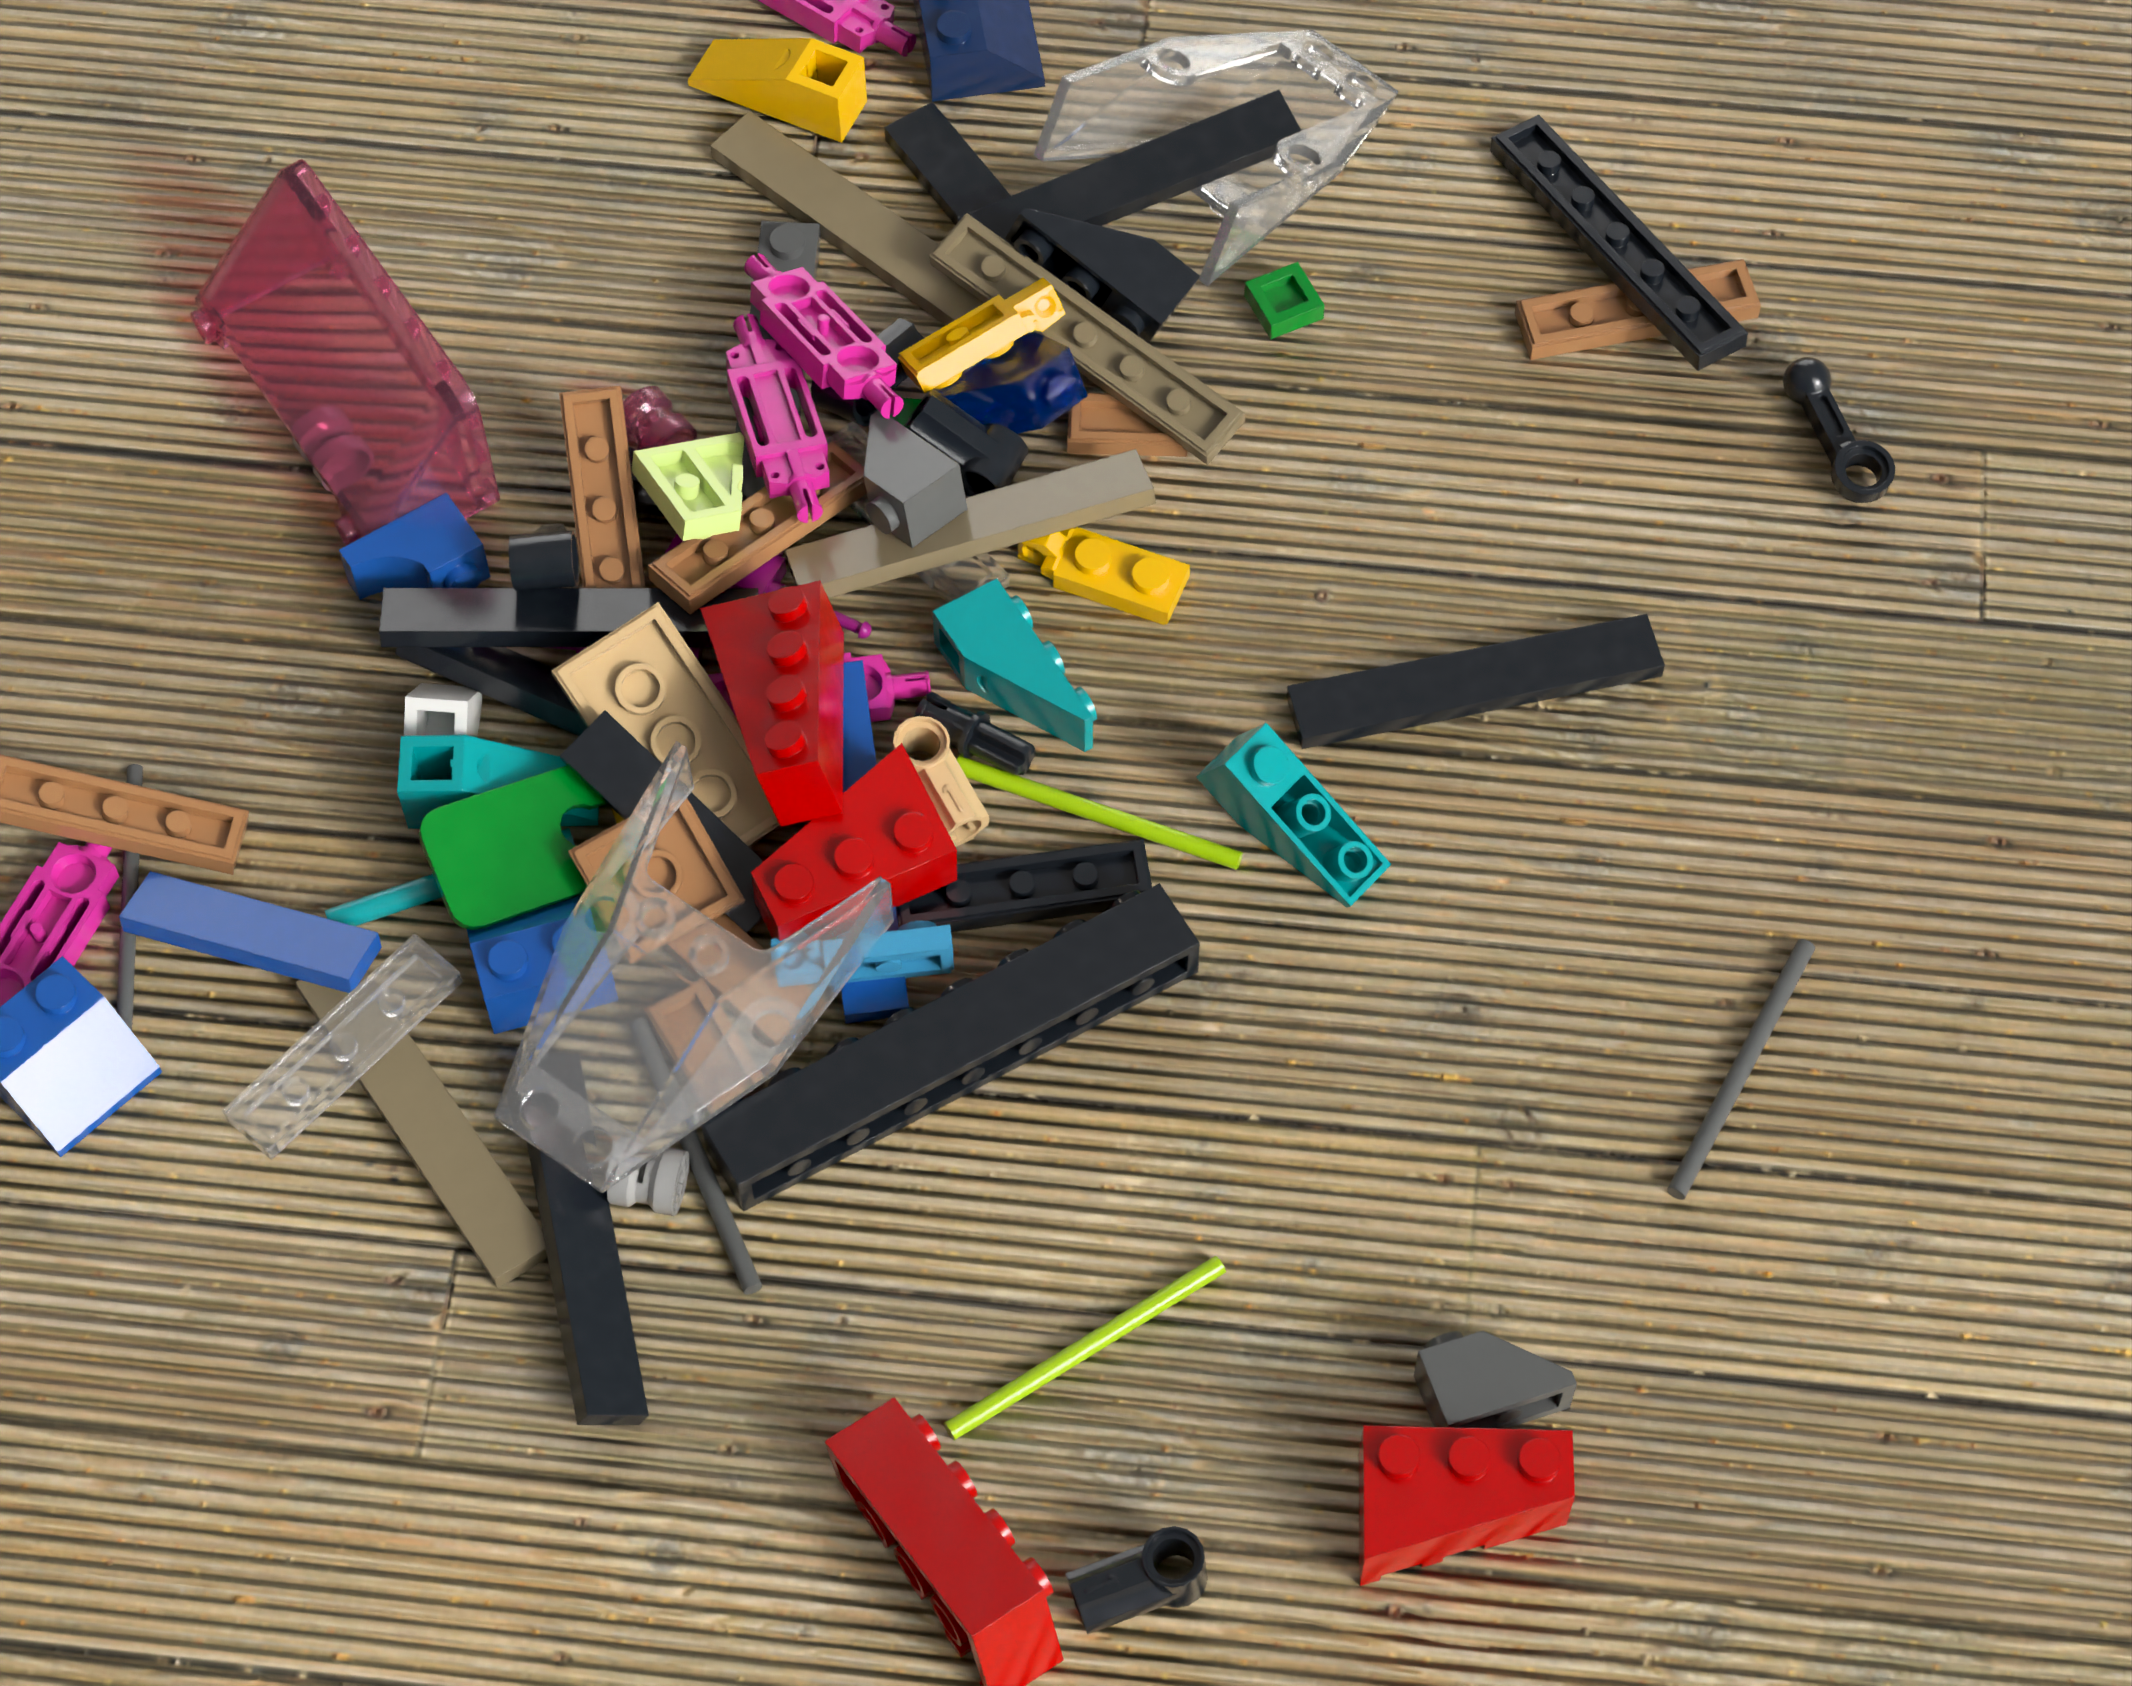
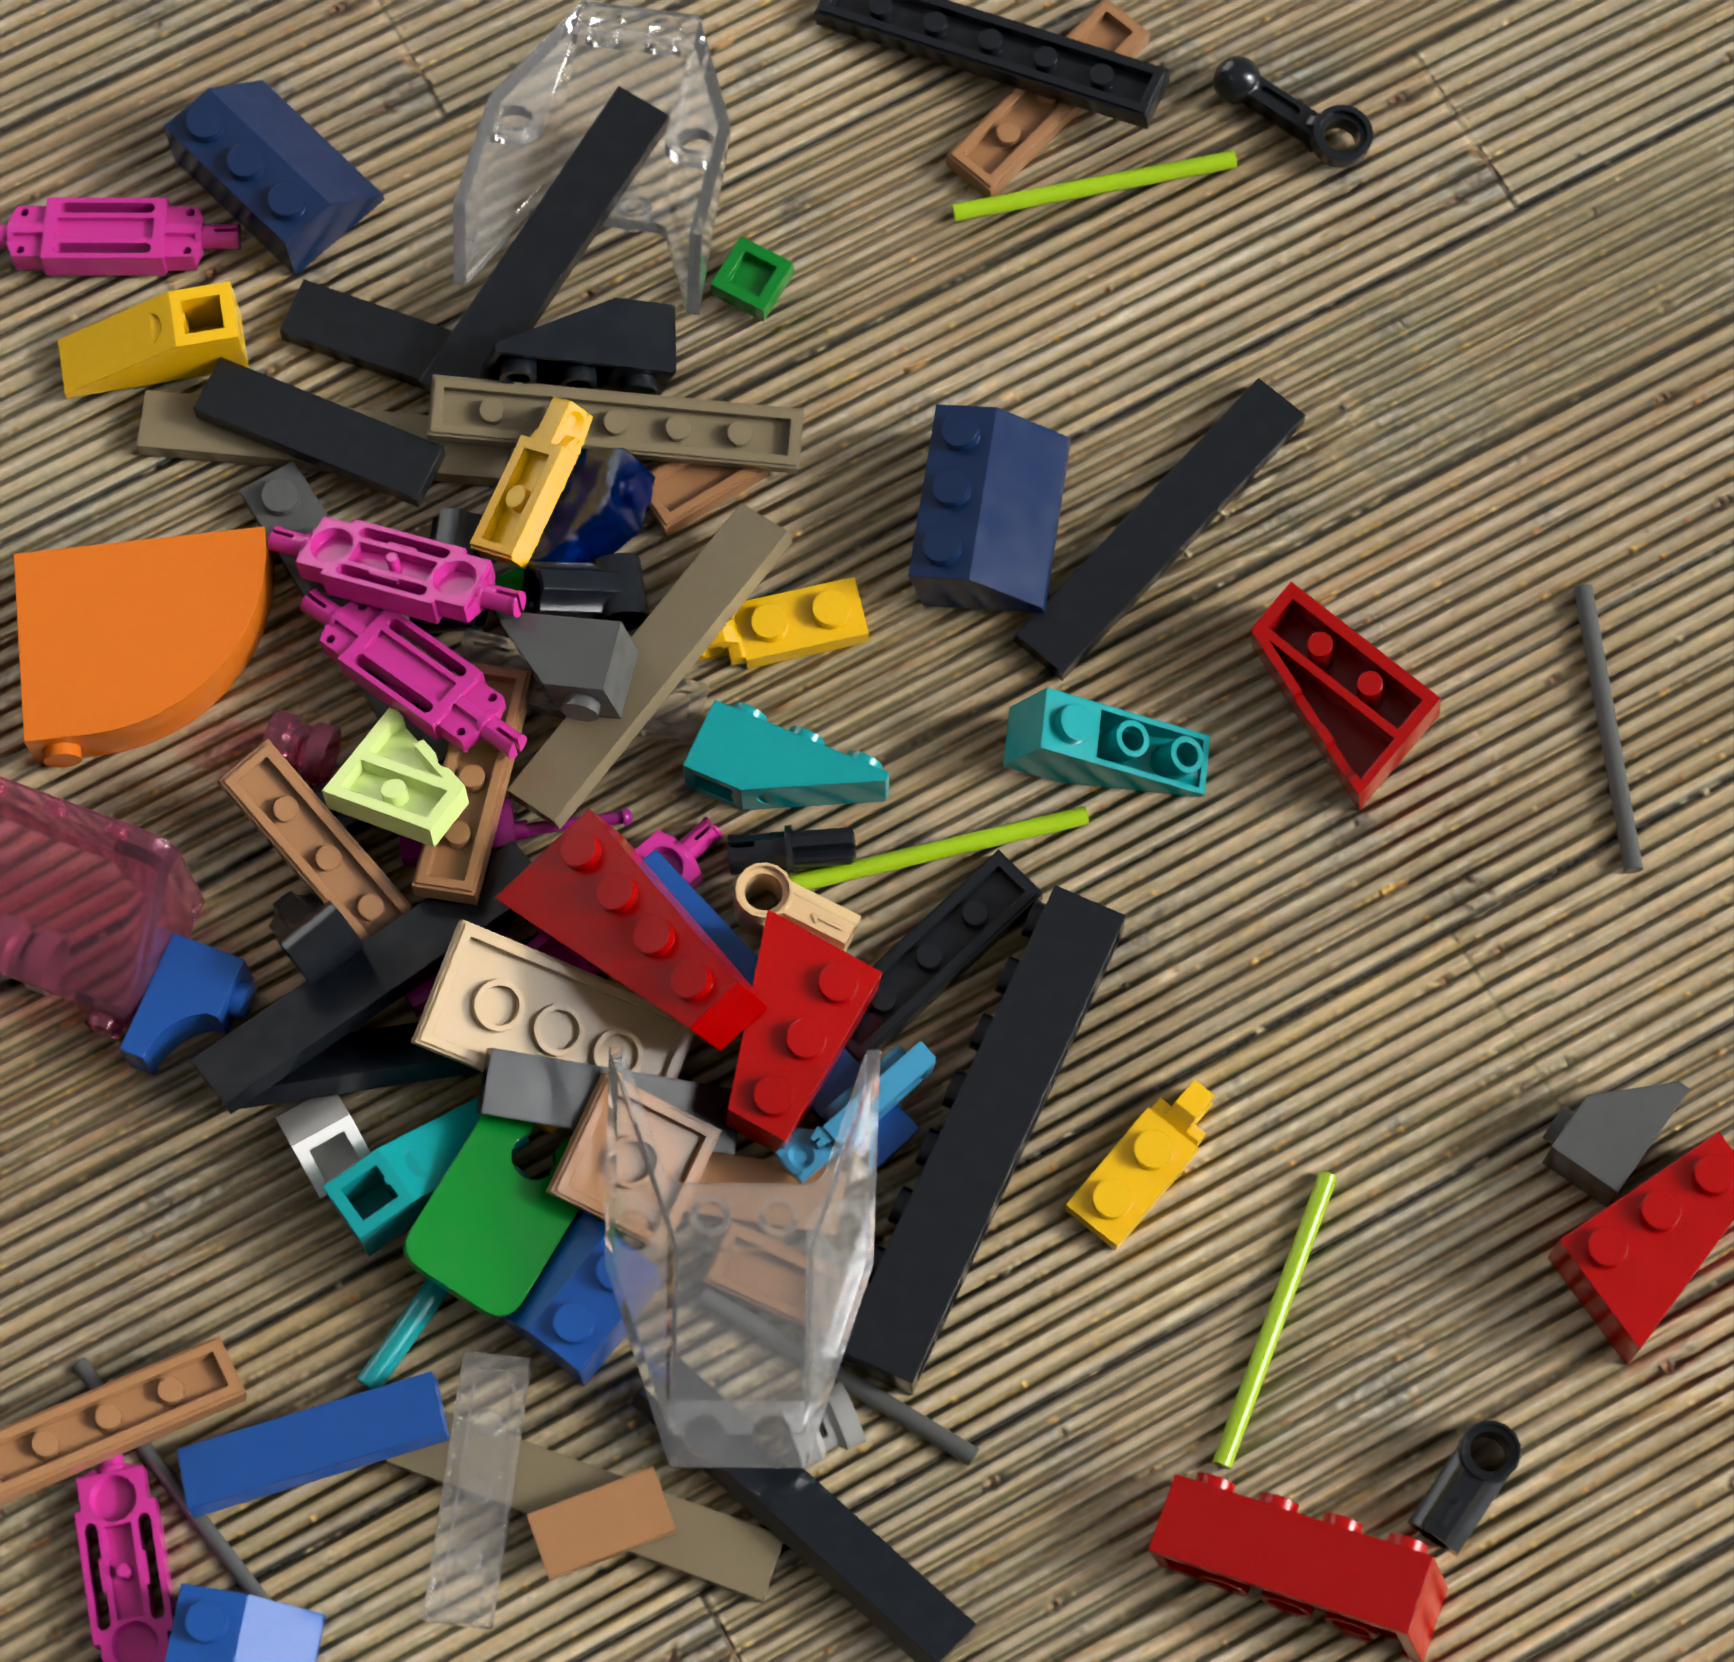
camera: 35 degrees left, 10 degrees up
none -> orange brick [14,526,275,768]
none -> black tile [193,357,446,507]
none -> medium nougat tile [526,1466,678,1581]
none -> dark blue slope [908,404,1071,613]
none -> lime axle [951,150,1237,222]
none -> yellow hinge [1065,1080,1215,1251]
none -> red wedge [1250,582,1441,811]

